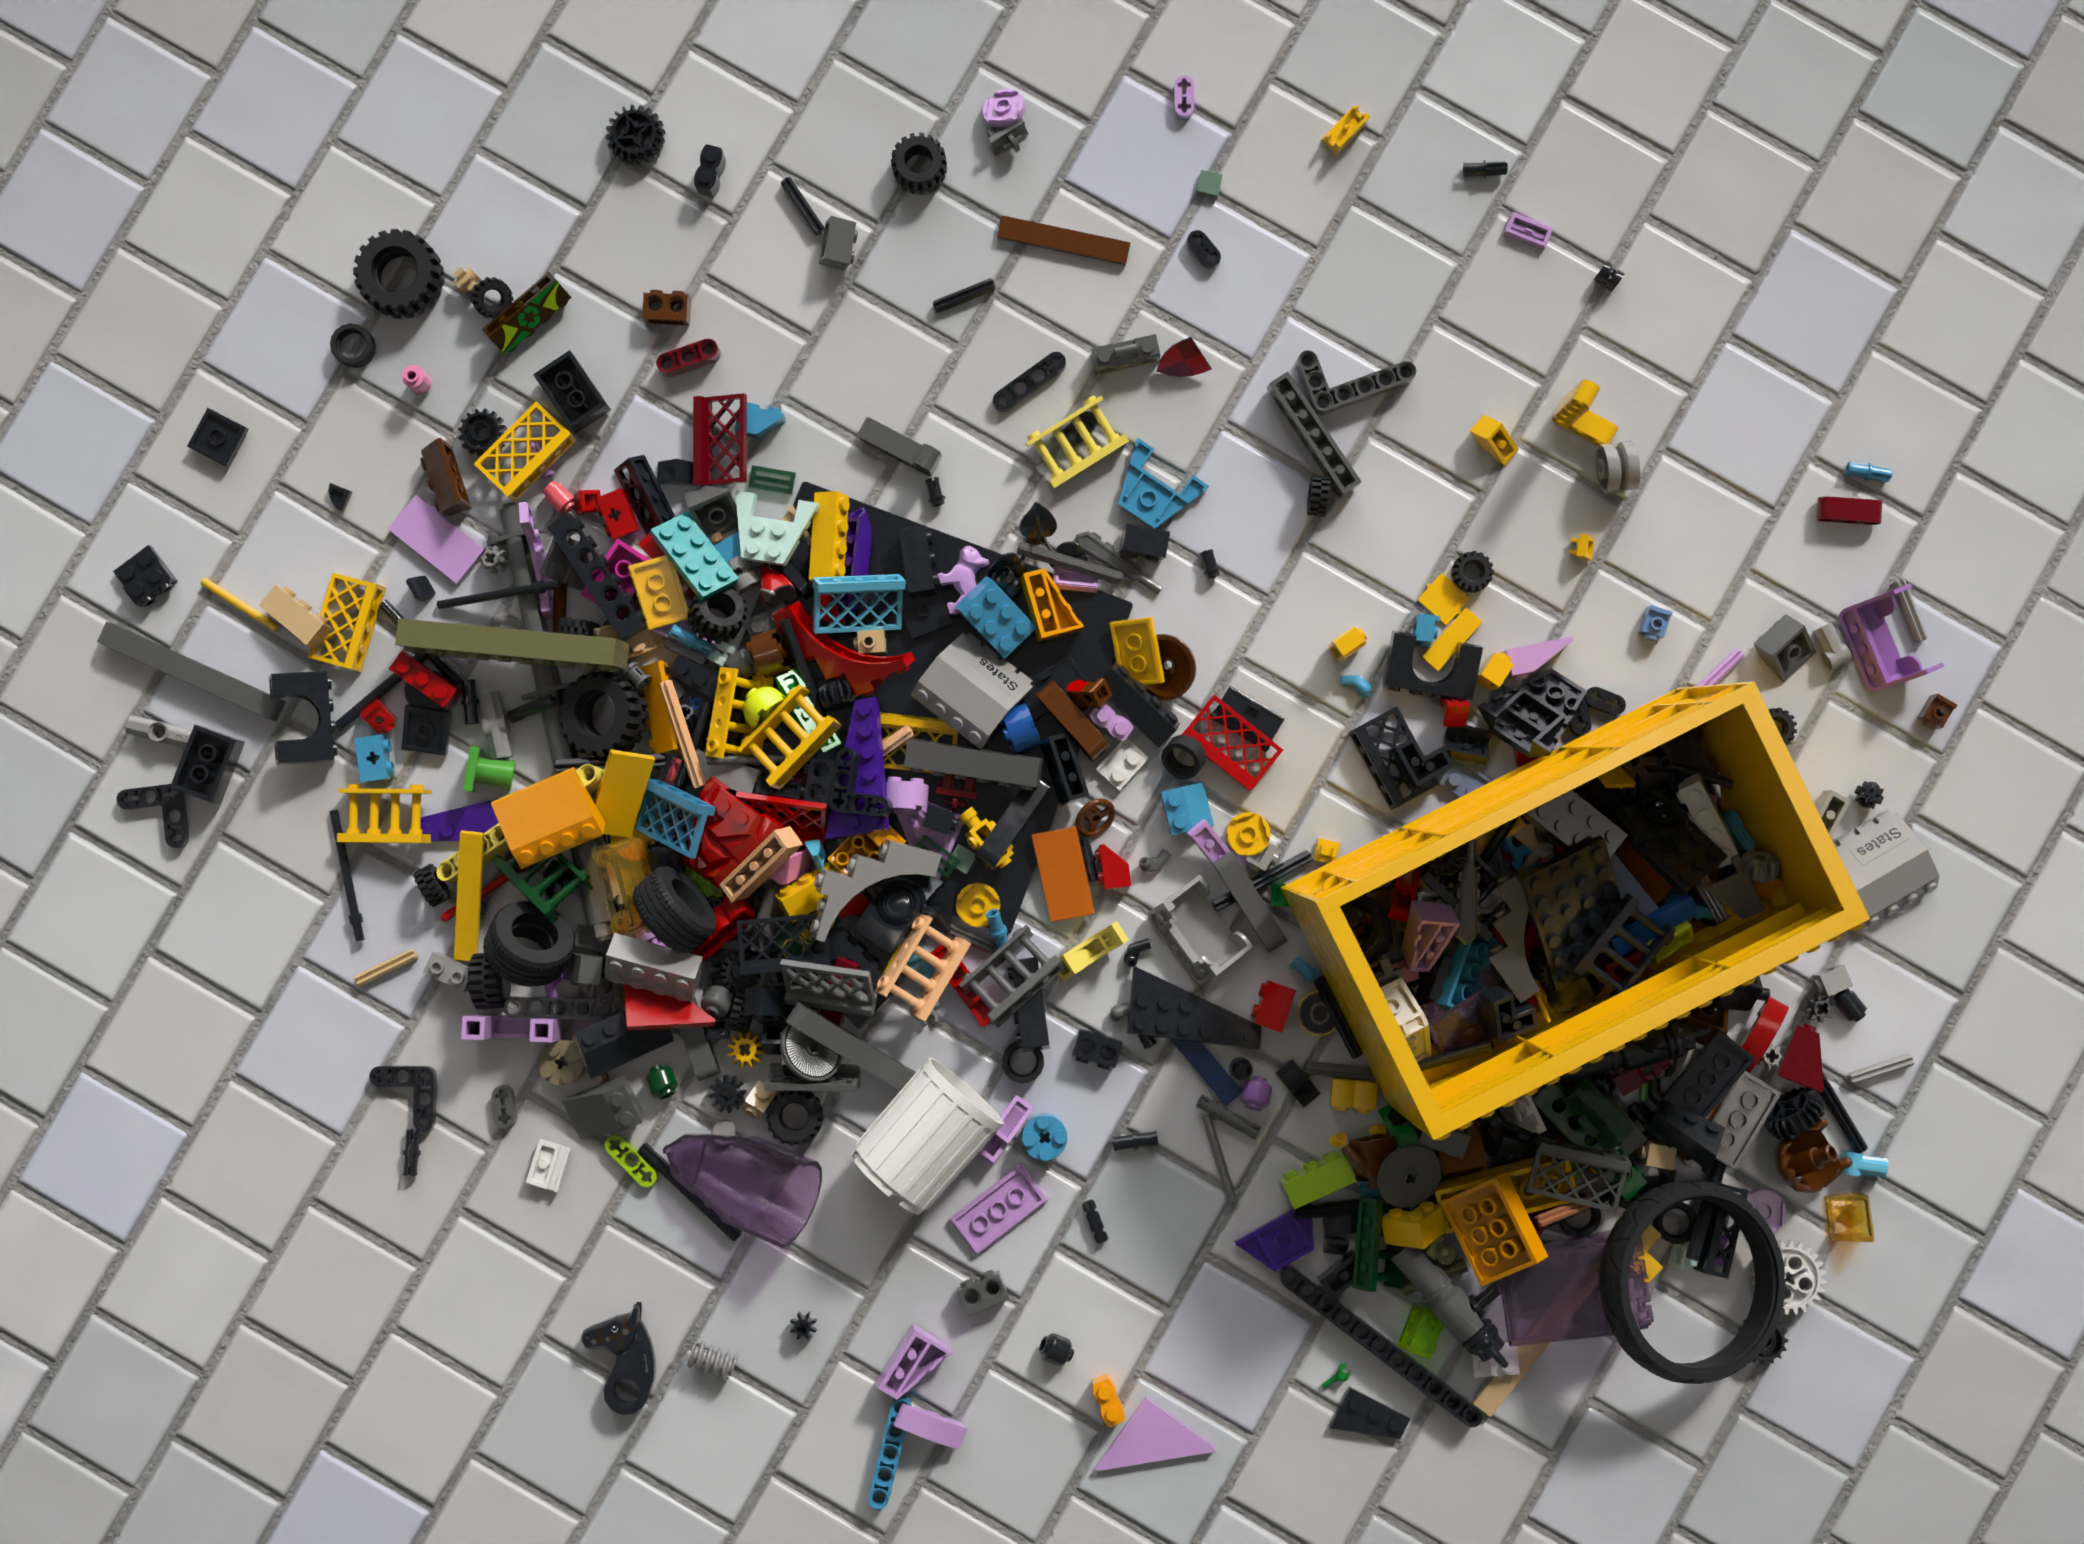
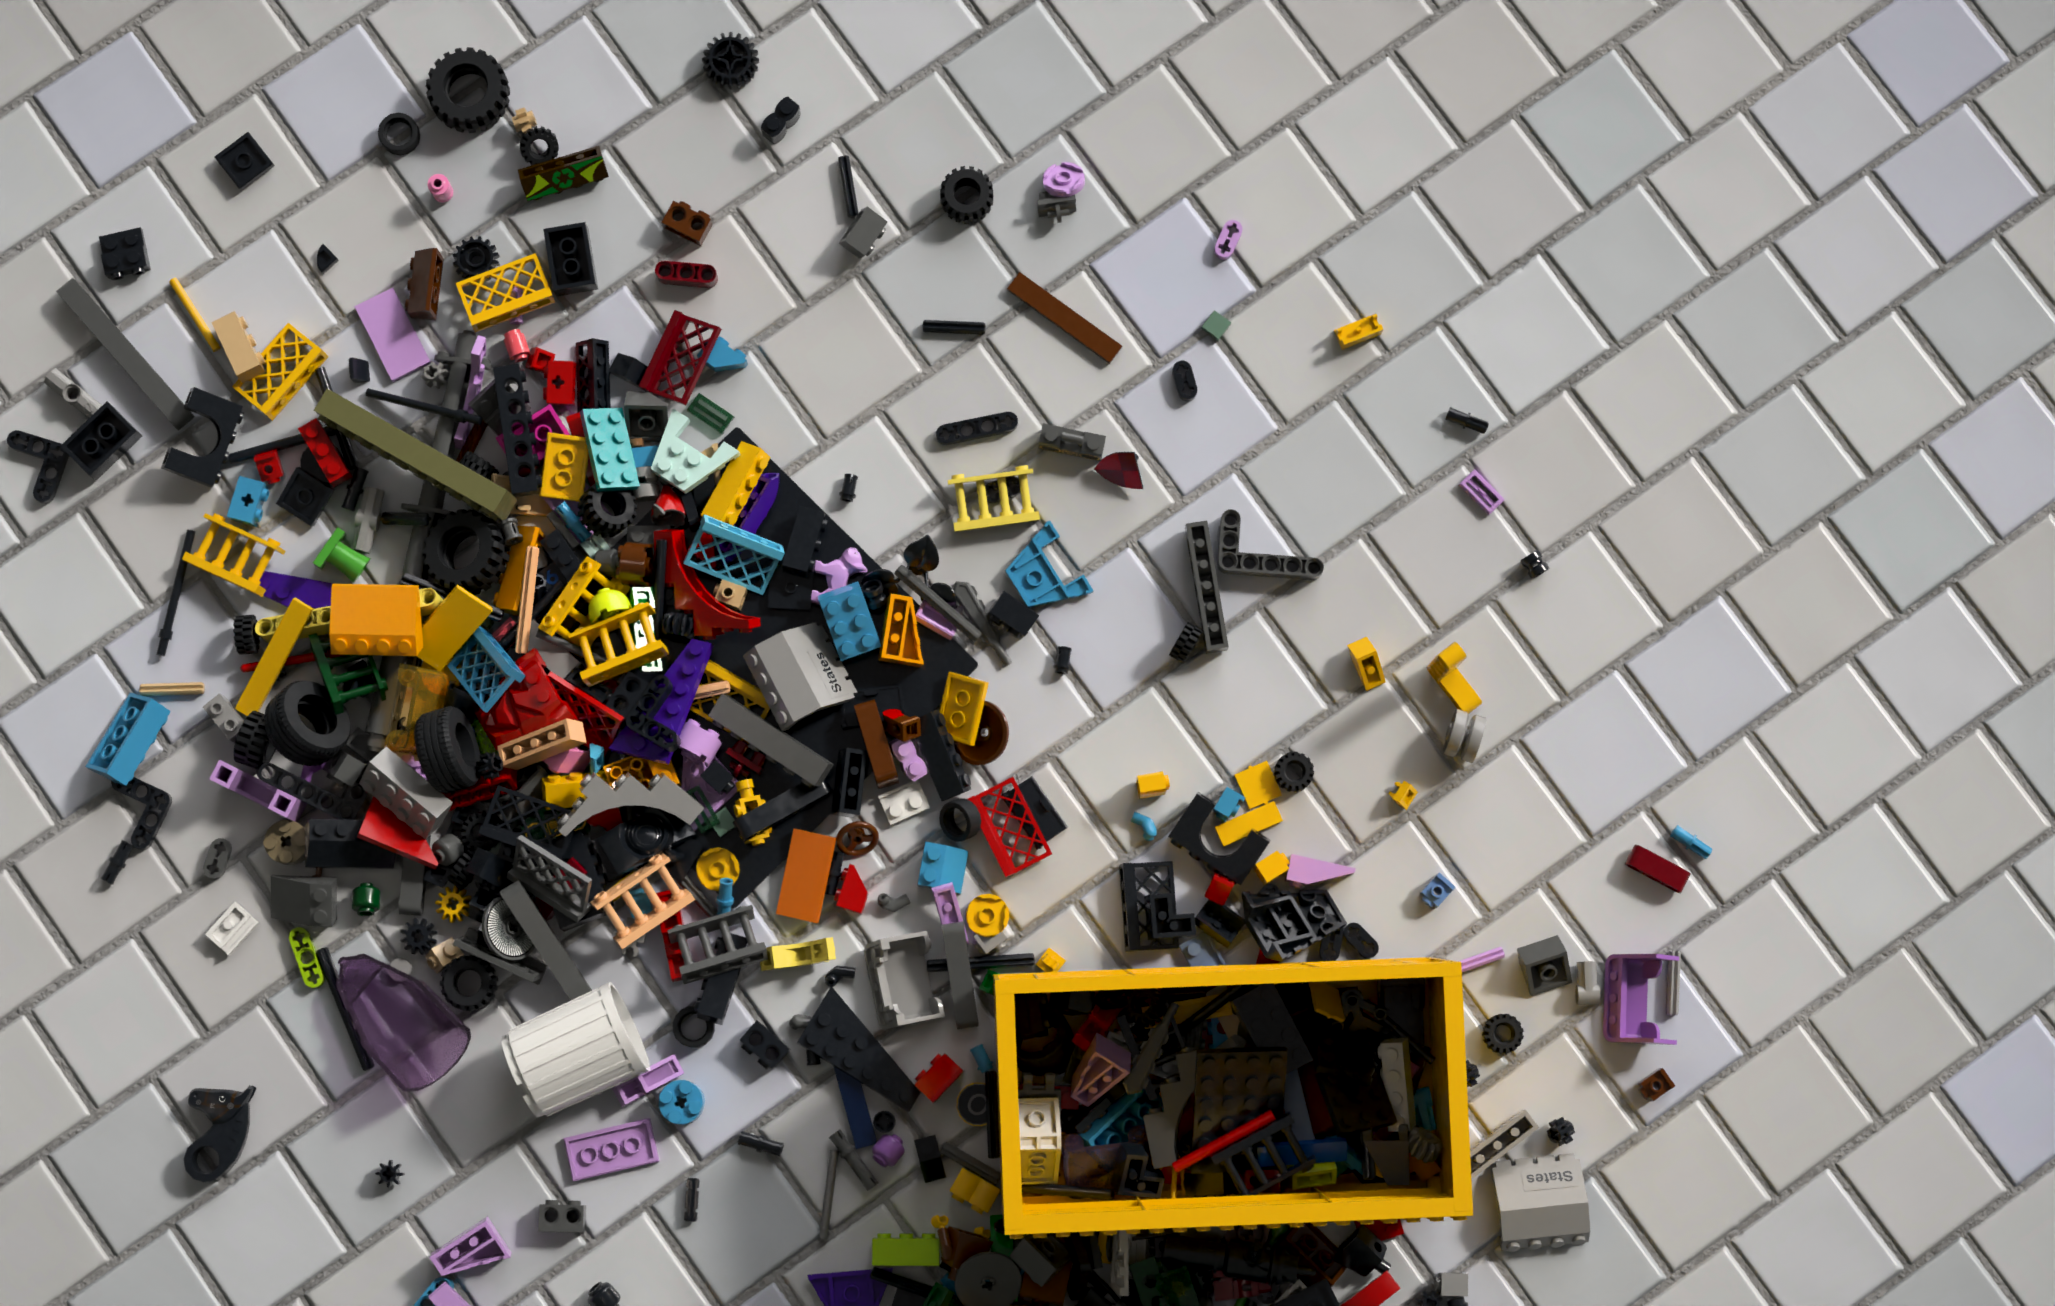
camera: 20 degrees right, 5 degrees down
light grey piece [687,1341,739,1381] -> none
dark grey beam [856,417,942,477] -> none
blue brick [1000,703,1042,754] -> none
none -> dark azure slope [85,693,171,786]
none -> black gear [476,752,503,780]
none -> red piece [1172,1110,1276,1173]

